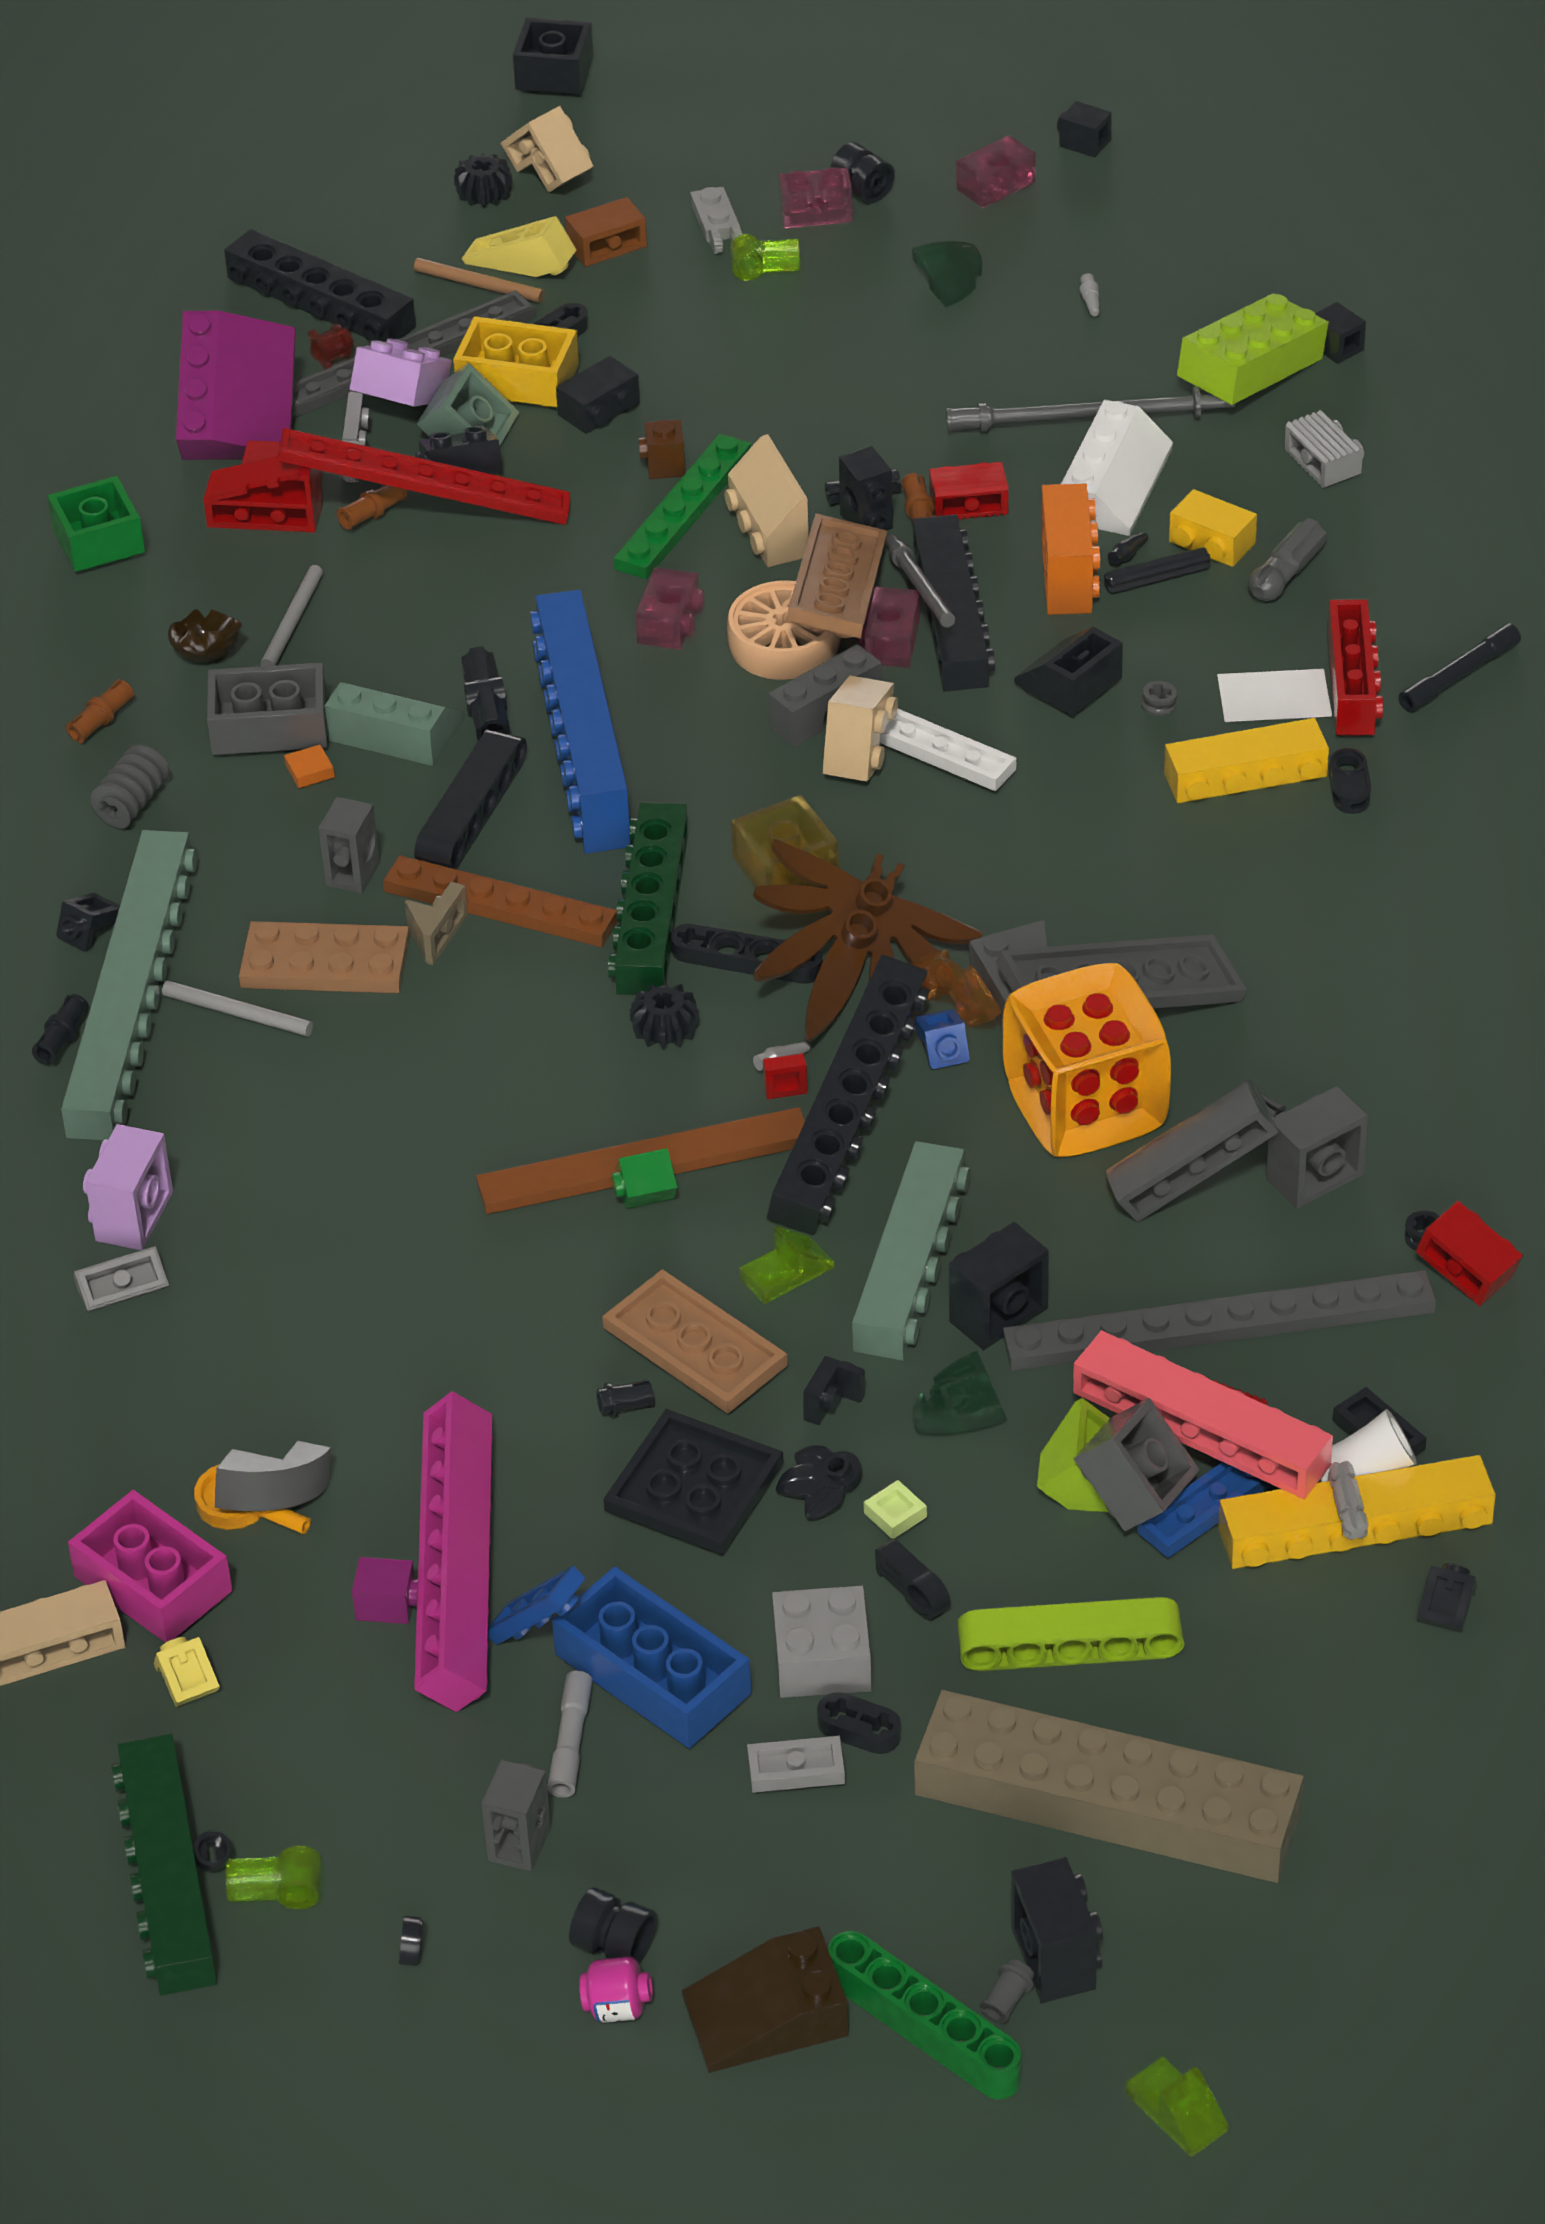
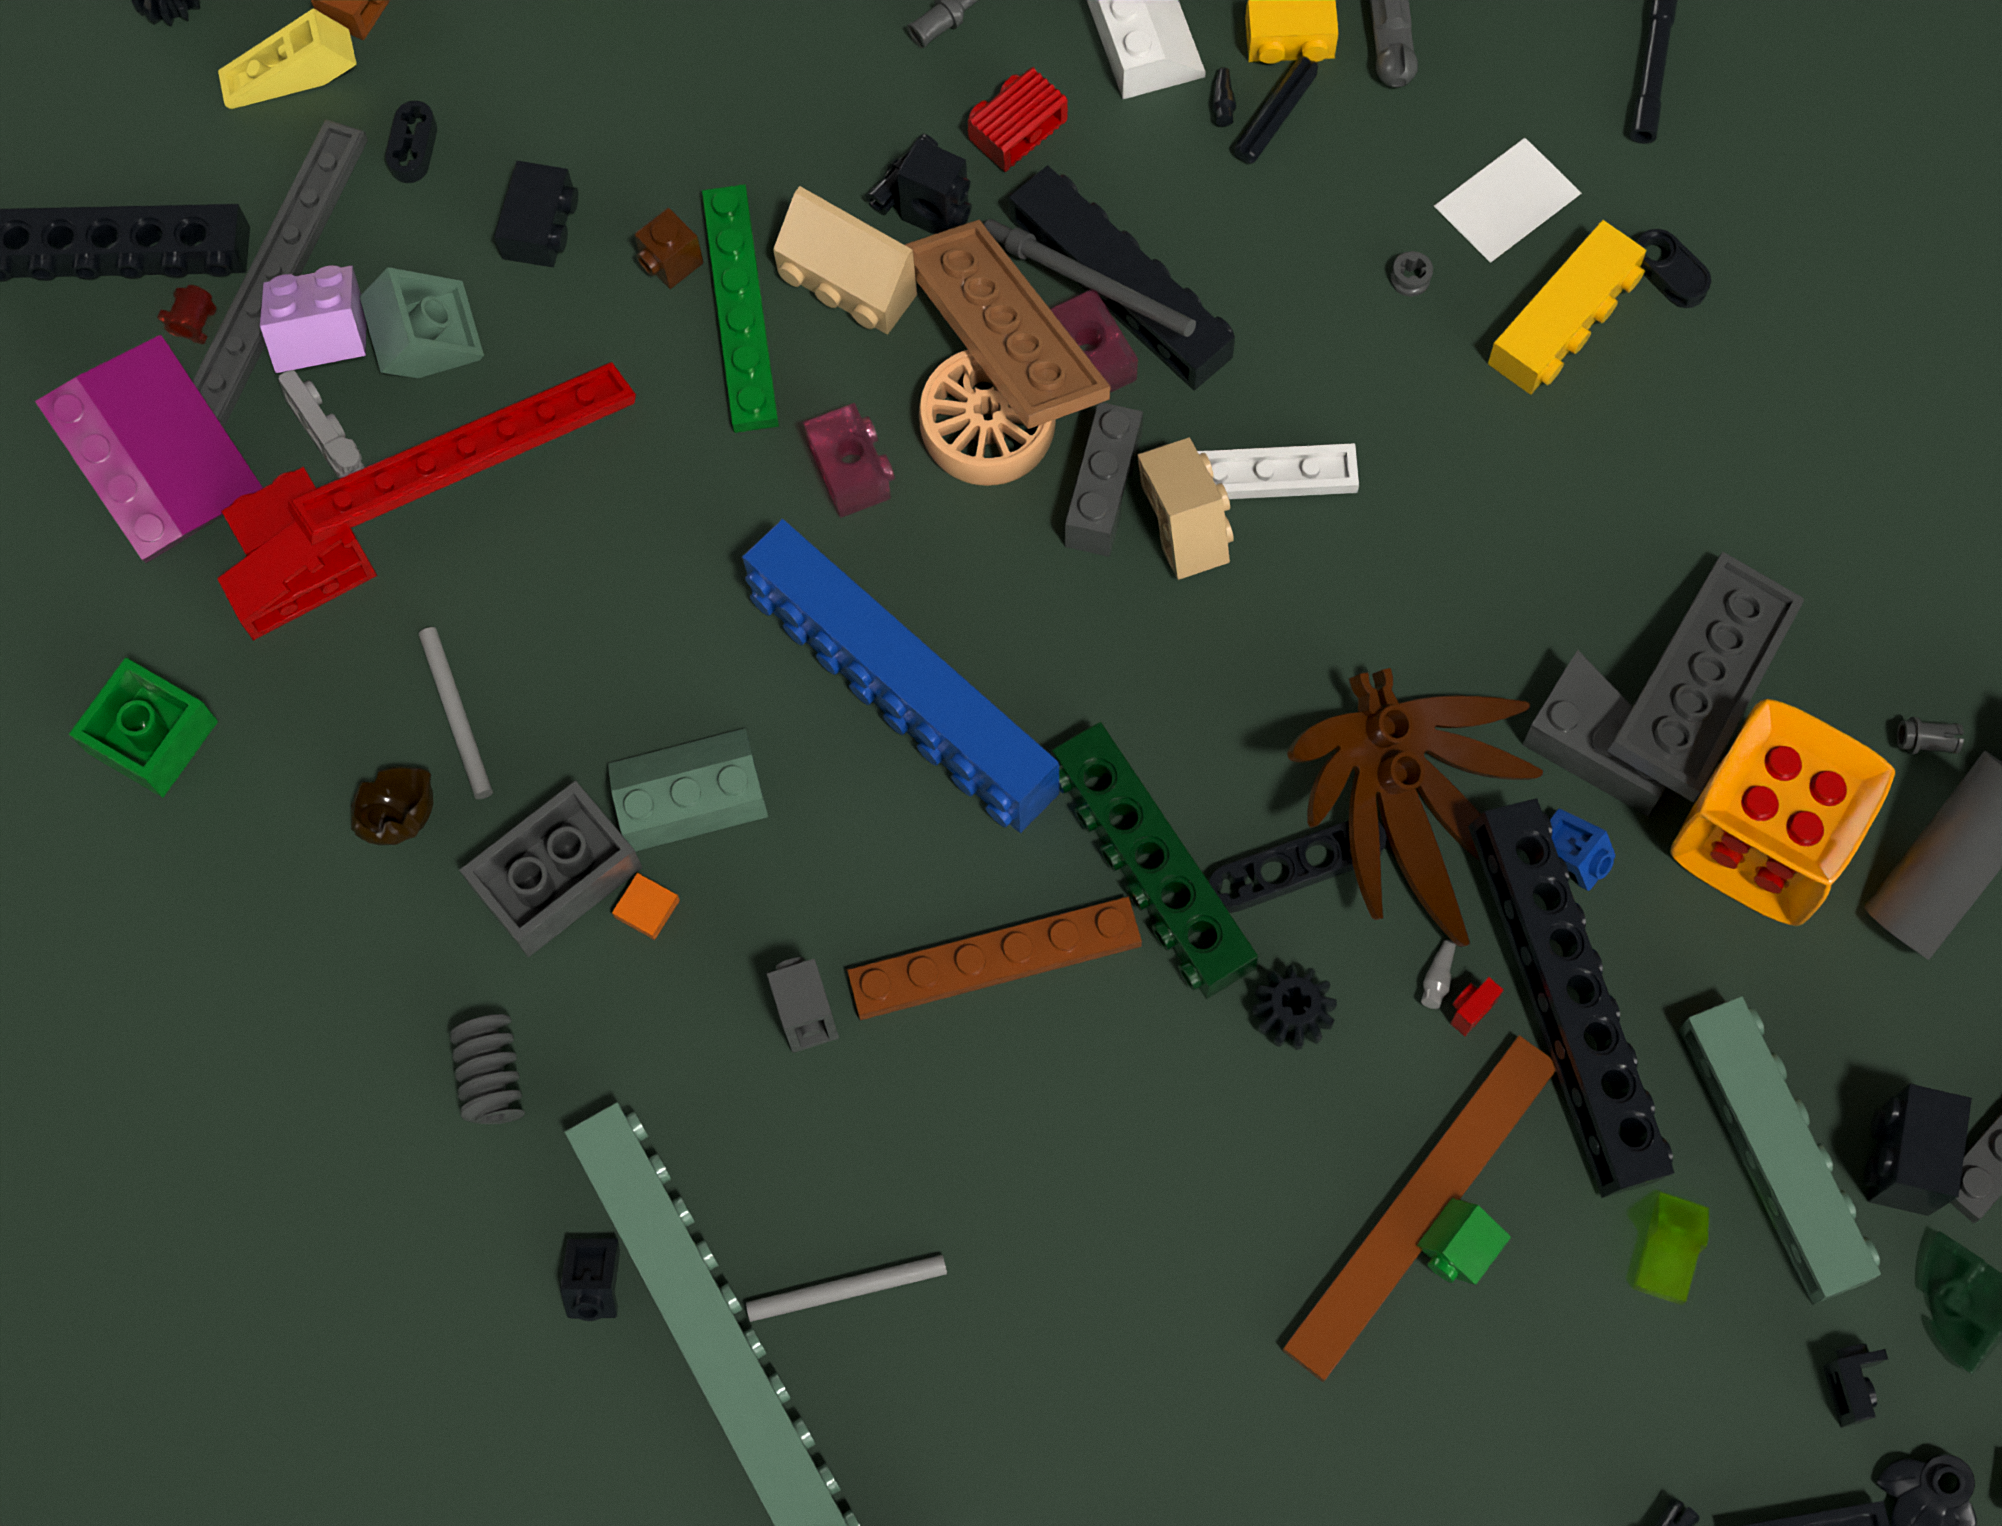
camera: 35 degrees left, 25 degrees up
black pin [32,994,89,1065] -> none
dark orange pin [65,679,135,744] -> none
medium nougat plate [239,921,410,993] -> none
dark orange pin [337,485,407,530] -> none
dark tan slope [405,882,468,965] -> none
medium nougat bar [414,258,545,303] -> none
black beam [414,729,527,869] -> none
black brick [415,426,502,475] -> none
yellow brick [453,316,579,407] -> none
black piece [461,646,509,740] -> none
medium nougat plate [602,1269,788,1414] -> none
clear yellow brick [731,795,839,886] -> none
dark orange pin [901,473,934,524] -> none
clear orange plate [911,950,1002,1028] -> none
black slope [1014,627,1123,716] -> none
orange brick [1041,483,1100,615] -> none
red brick [1327,599,1383,736] -> none

